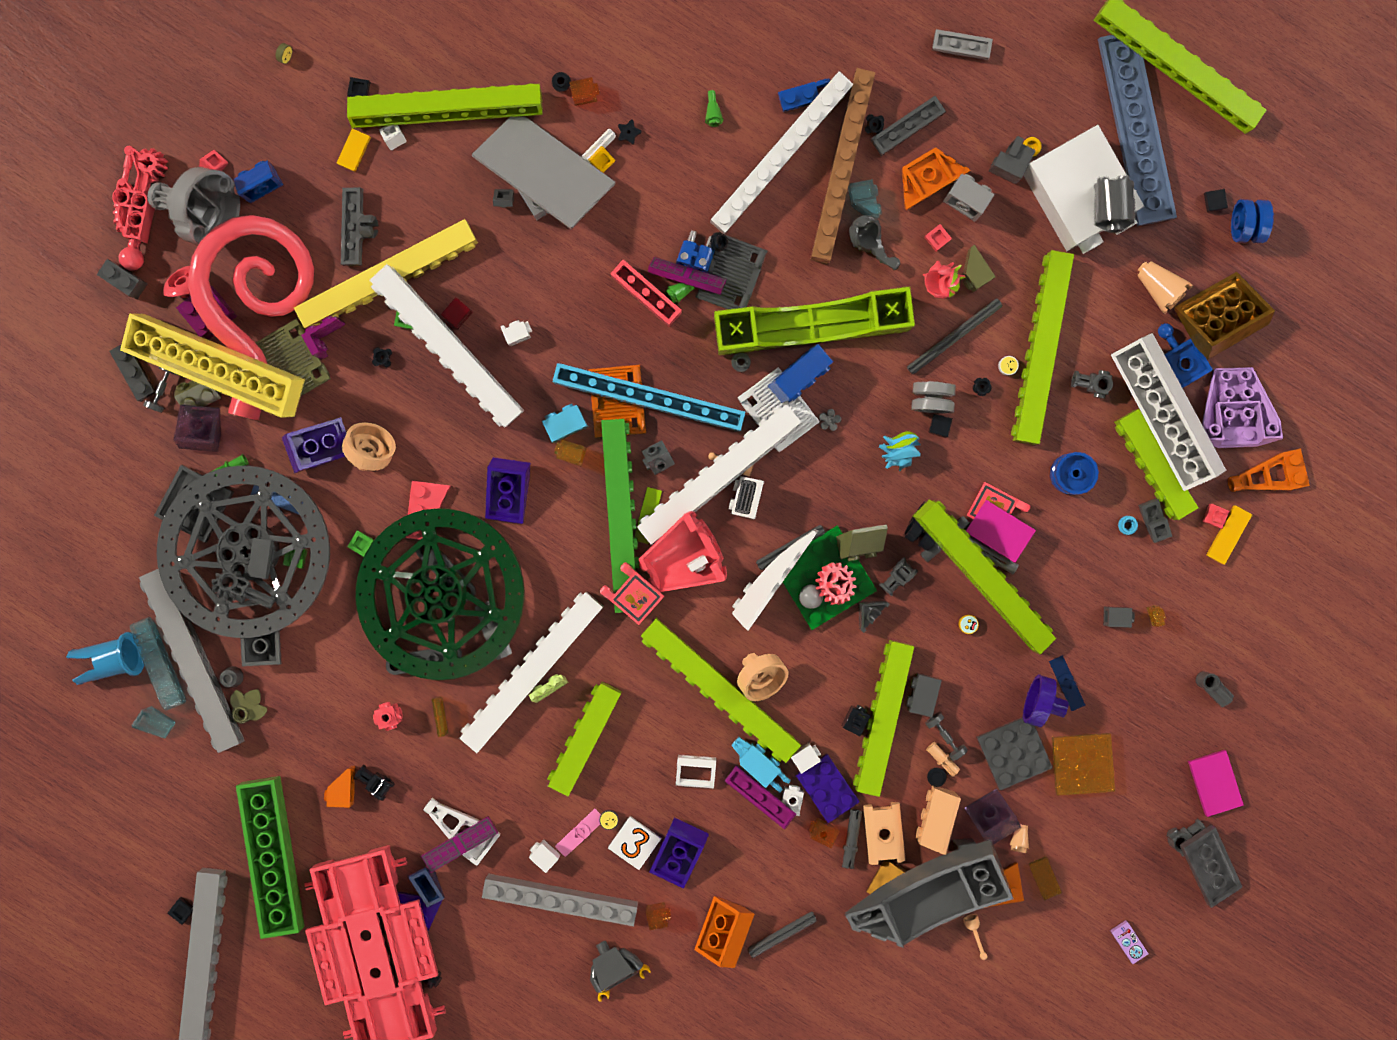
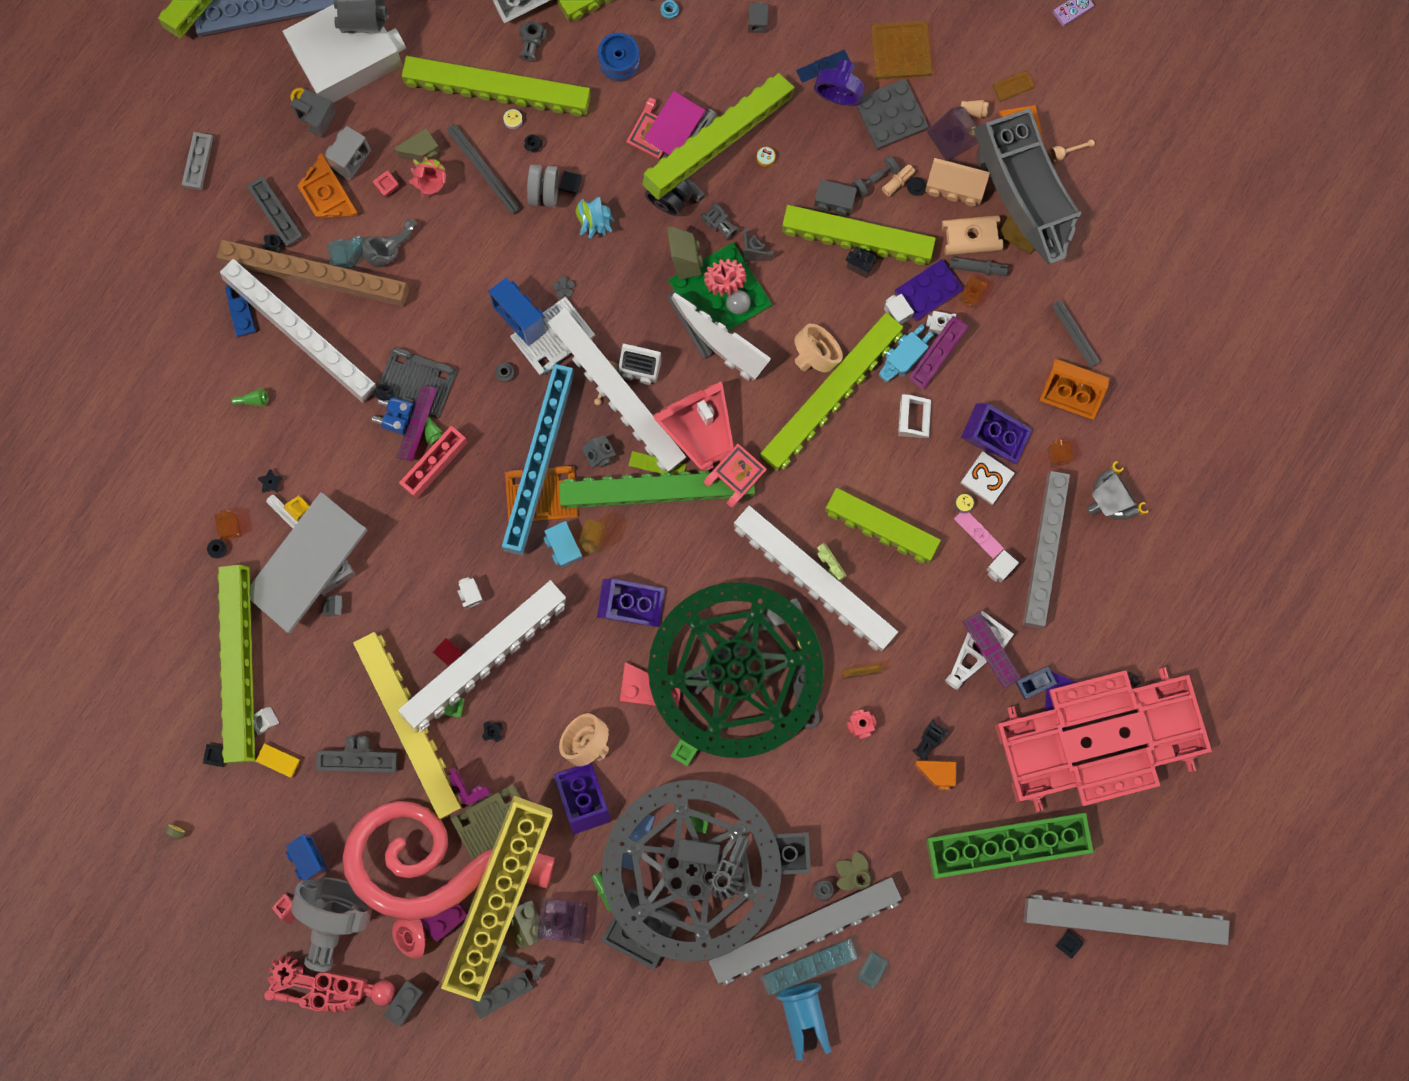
camera: 90 degrees left, 10 degrees down
lime arch [714,287,915,356] -> none

